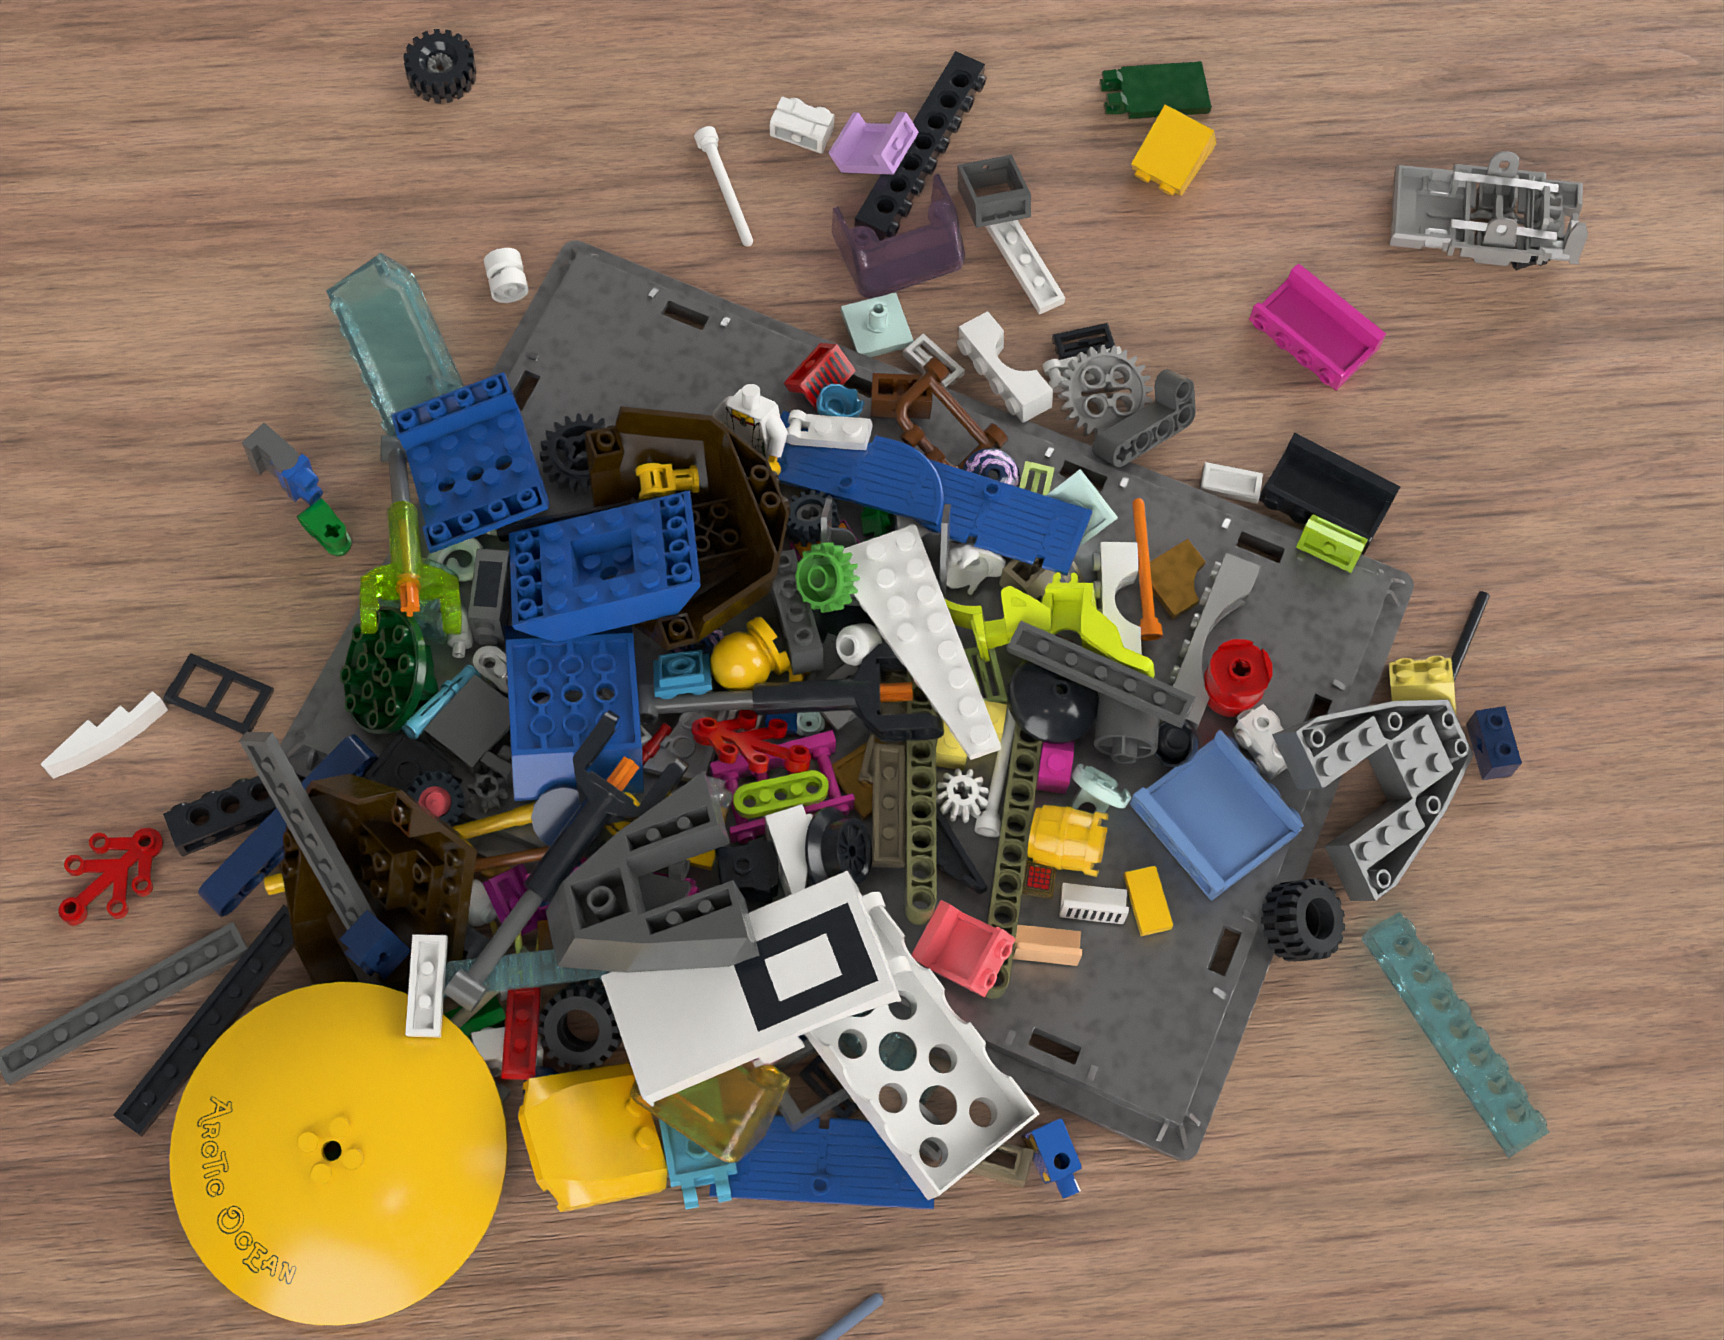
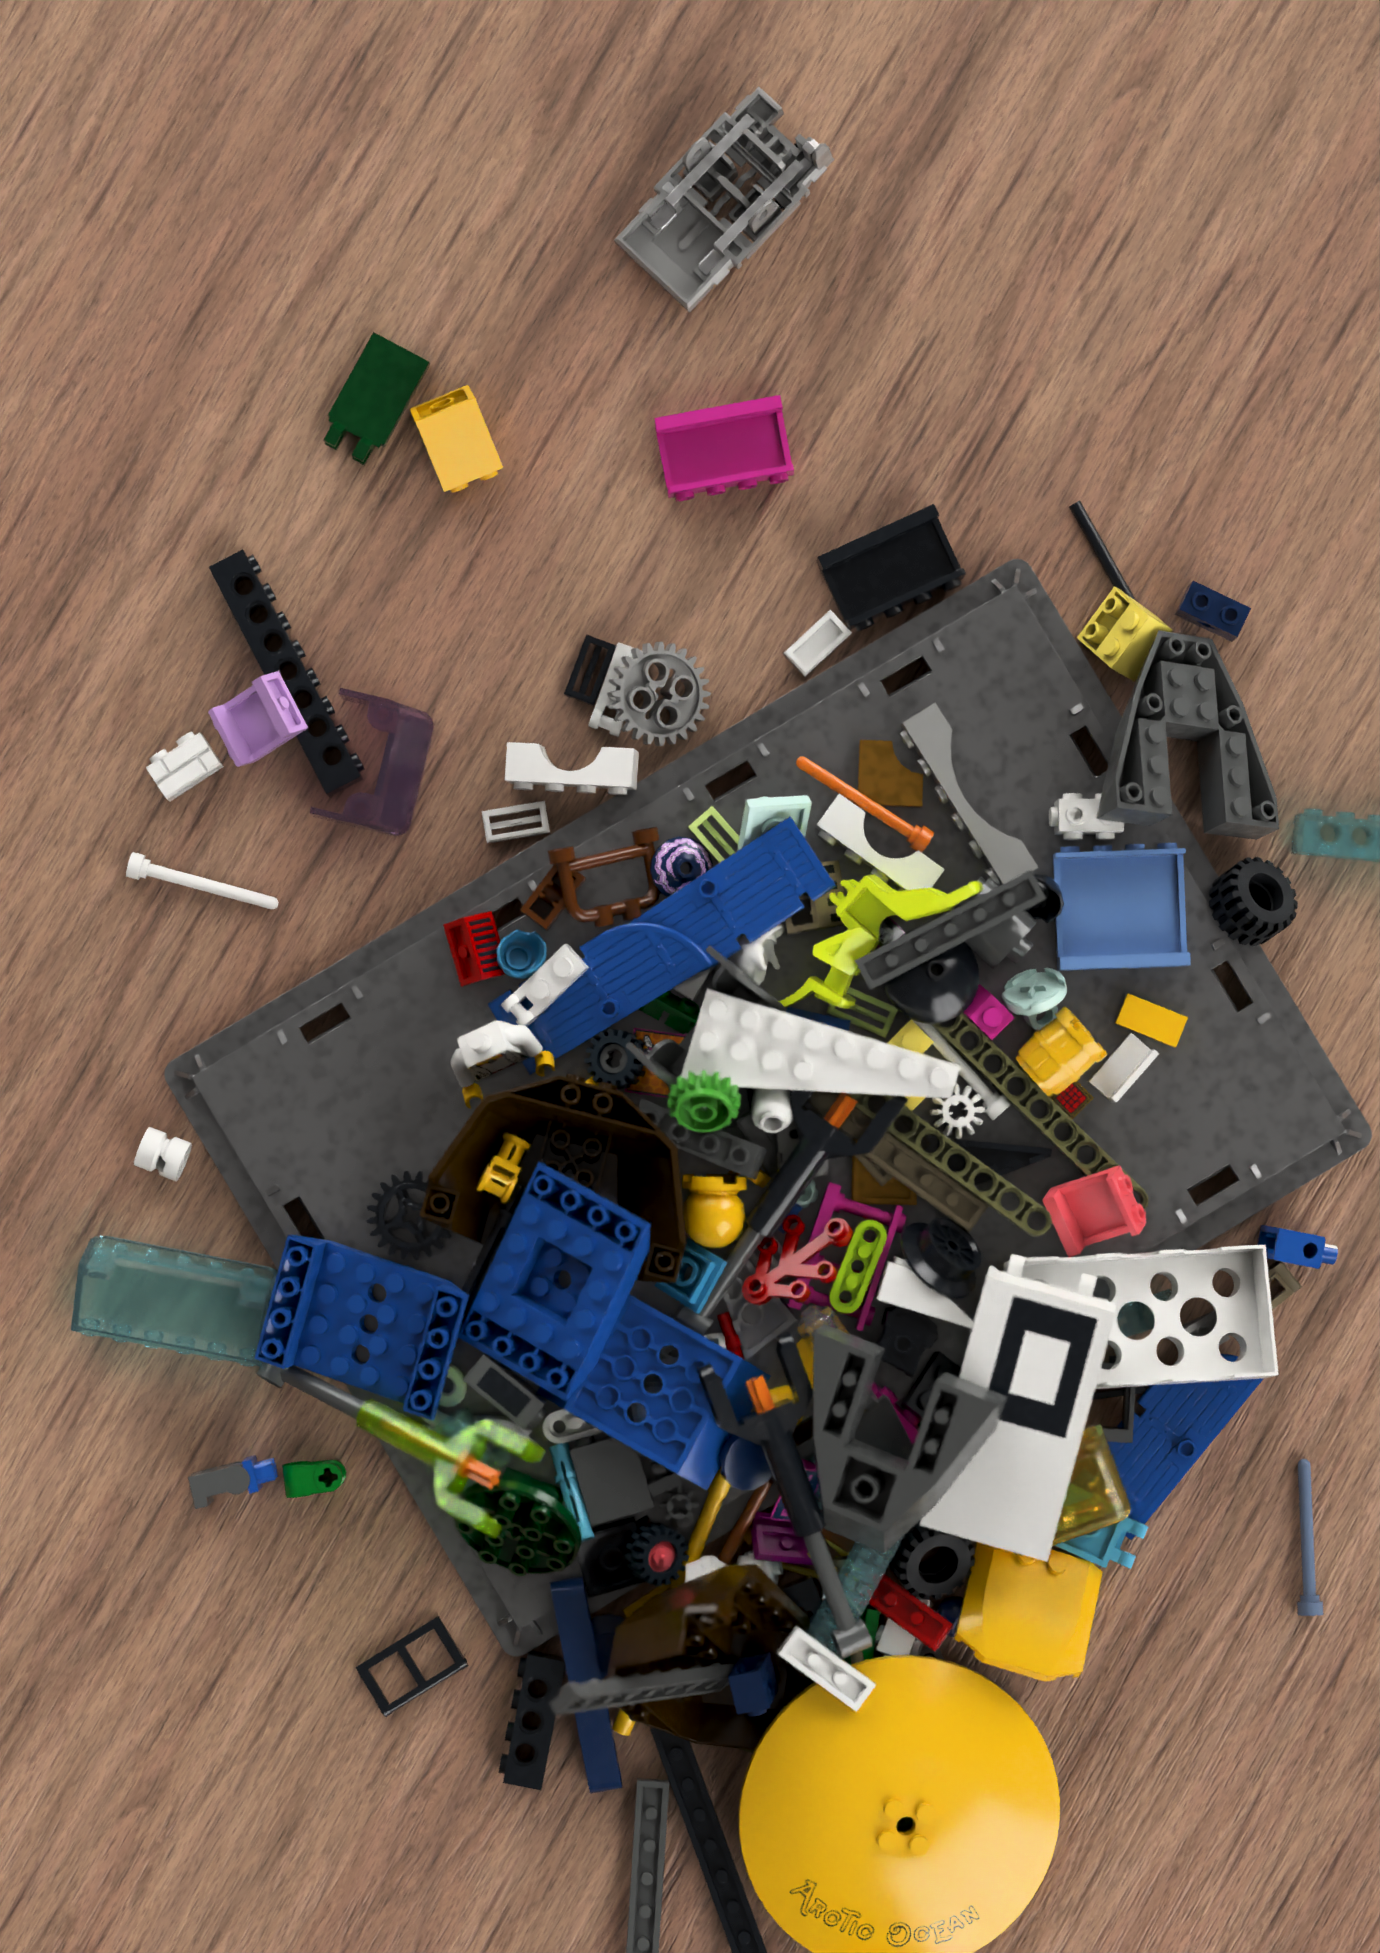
camera: 55 degrees left, 20 degrees up
white slope [41,691,168,779] -> none
red plant [58,828,163,926] -> none
light aqua tile [841,292,914,357] -> none
dark grey window [957,155,1031,228] -> none
white plate [985,220,1065,315] -> none
light nougat panel [1013,925,1082,966] -> none
dark grey beam [1092,369,1196,467] -> none
red piece [1203,639,1273,717] -> none
lime tile [1296,514,1368,573] -> none

